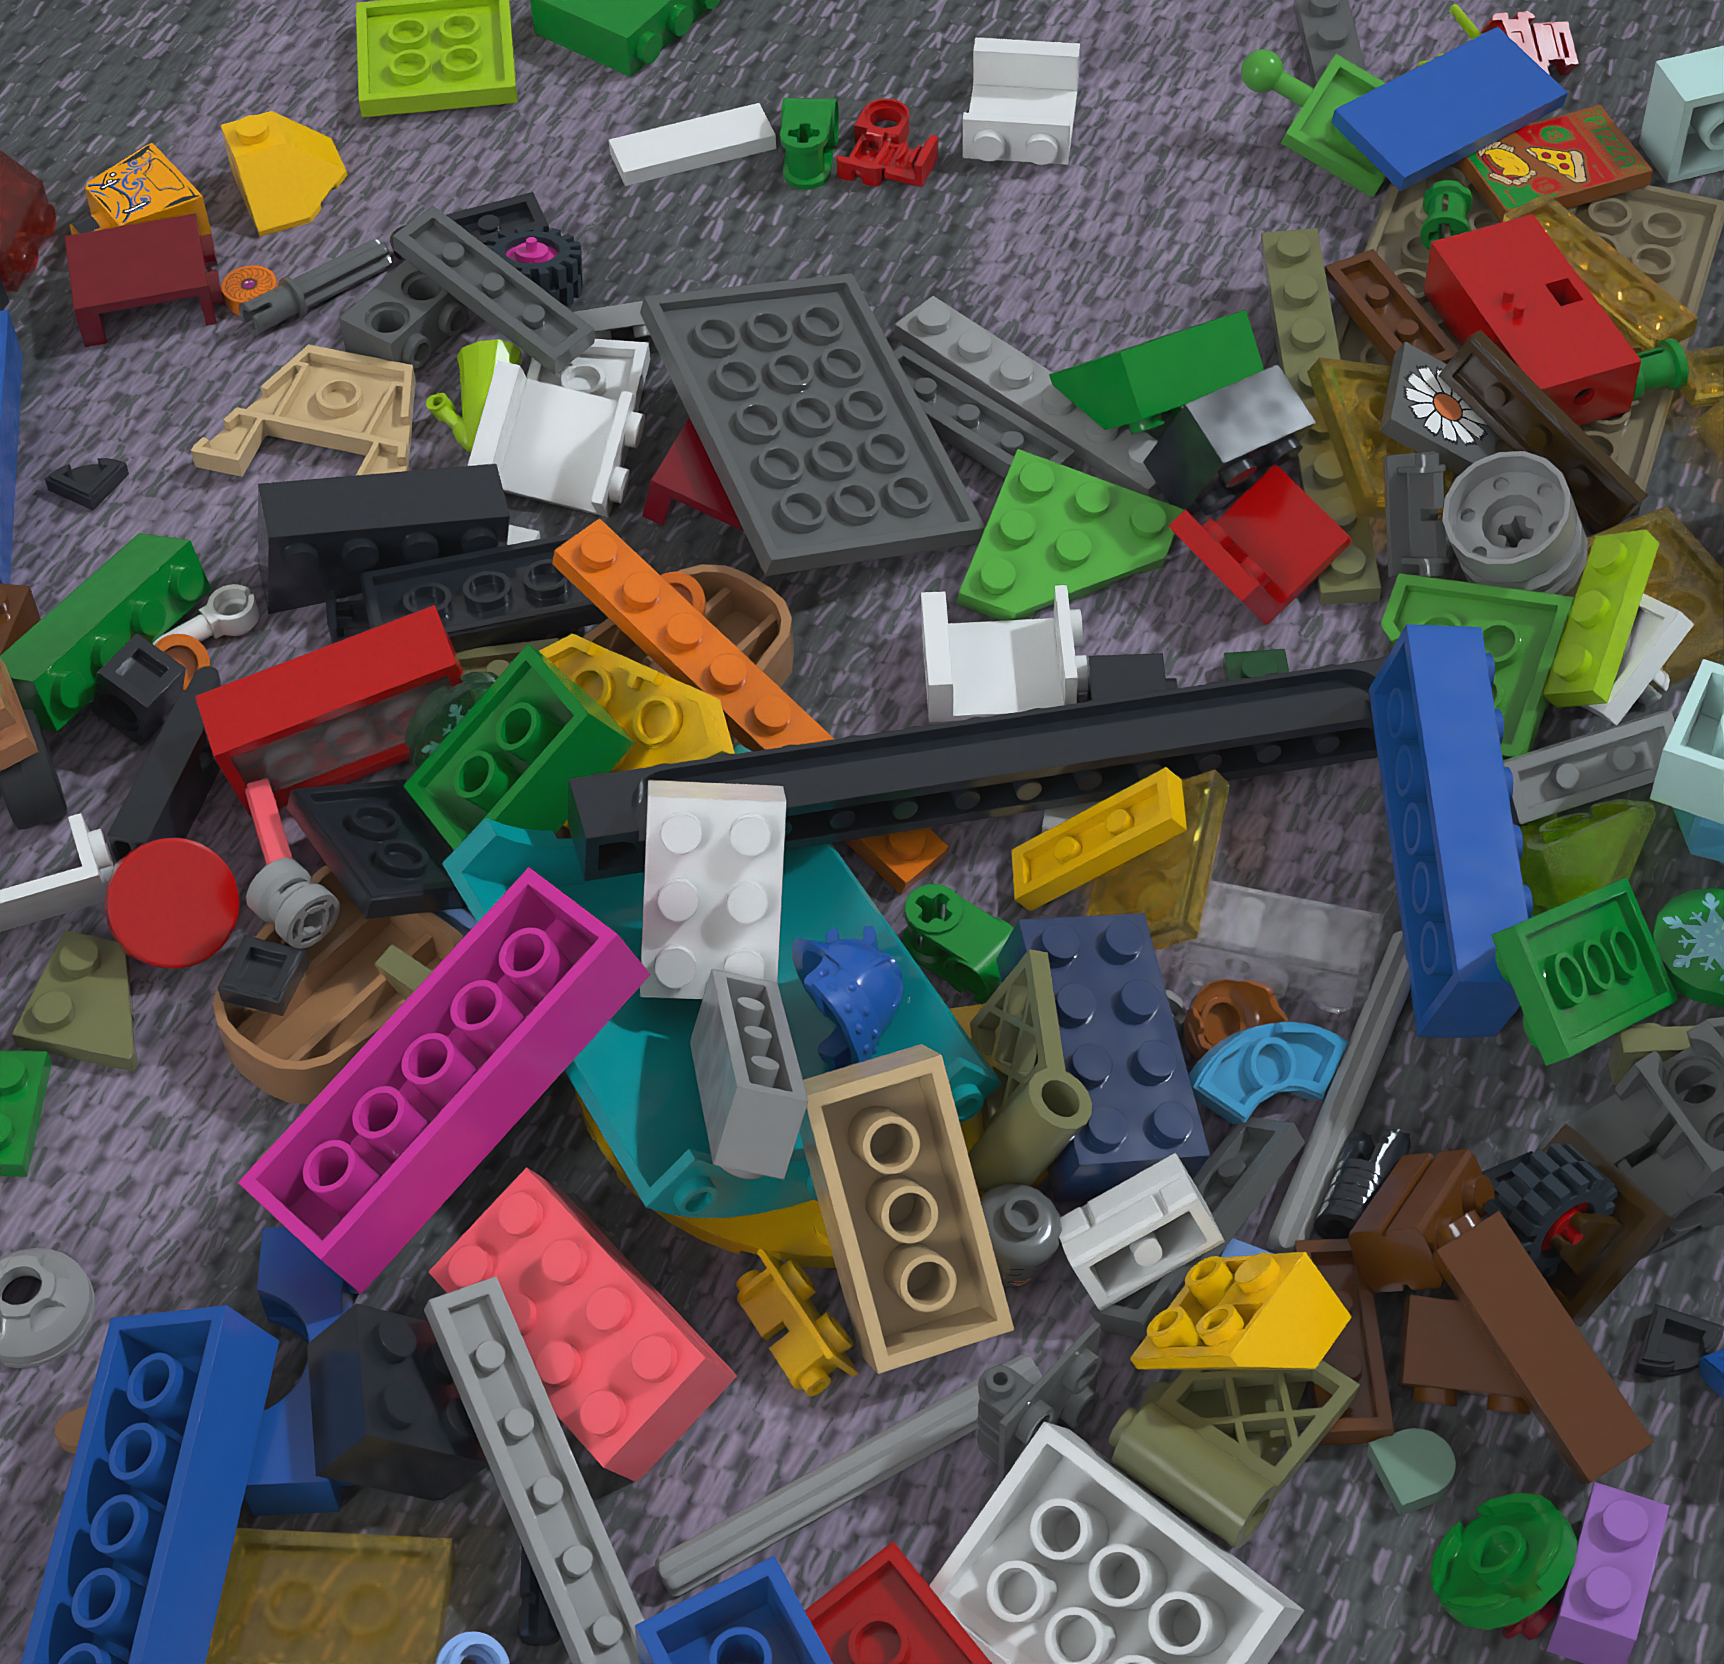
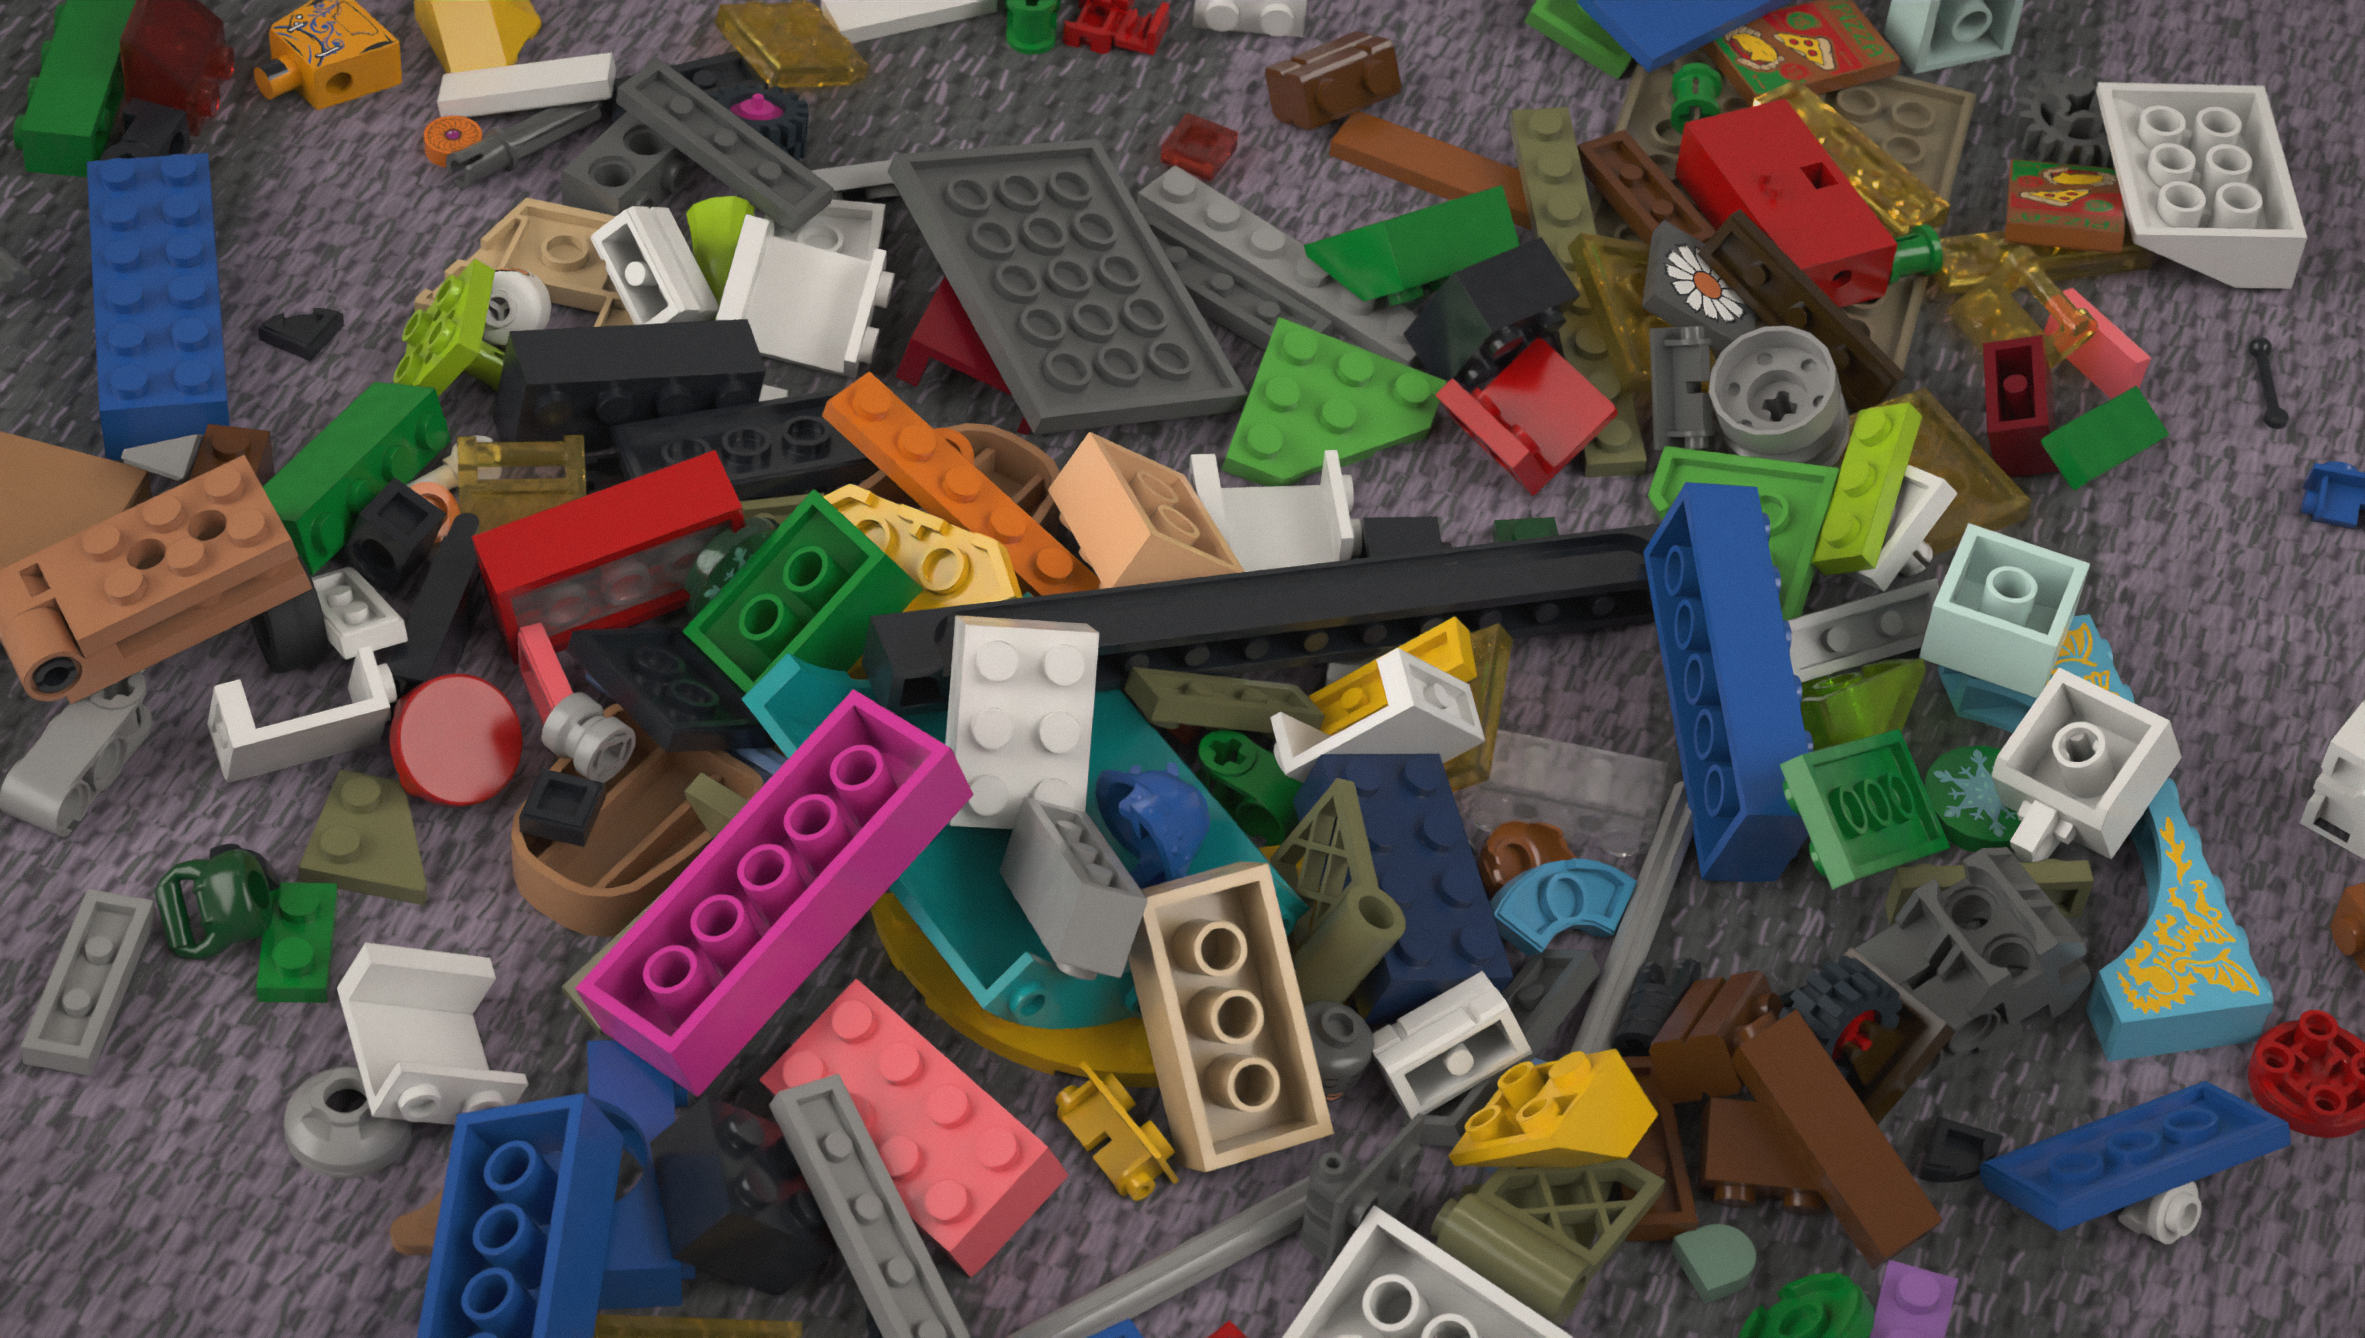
camera: 10 degrees left, 5 degrees down
dark red panel [65,213,224,347] -> none
none -> white tile [312,566,408,660]
none -> white panel [337,942,528,1125]
none -> lime plate [393,259,505,397]
none -> white tile [437,52,616,118]
none -> clear yellow plate [456,435,586,533]
none -> white head [482,267,552,347]
none -> white brick [590,206,719,325]
none -> clear yellow plate [713,0,870,88]
none -> light nougat brick [1048,432,1245,589]
none -> olive plate [1124,667,1325,740]
none -> clear red plate [1160,112,1238,182]
none -> reddish brown brick [1264,31,1402,130]
none -> white panel [1270,648,1485,783]
none -> dark orange tile [1329,110,1532,231]

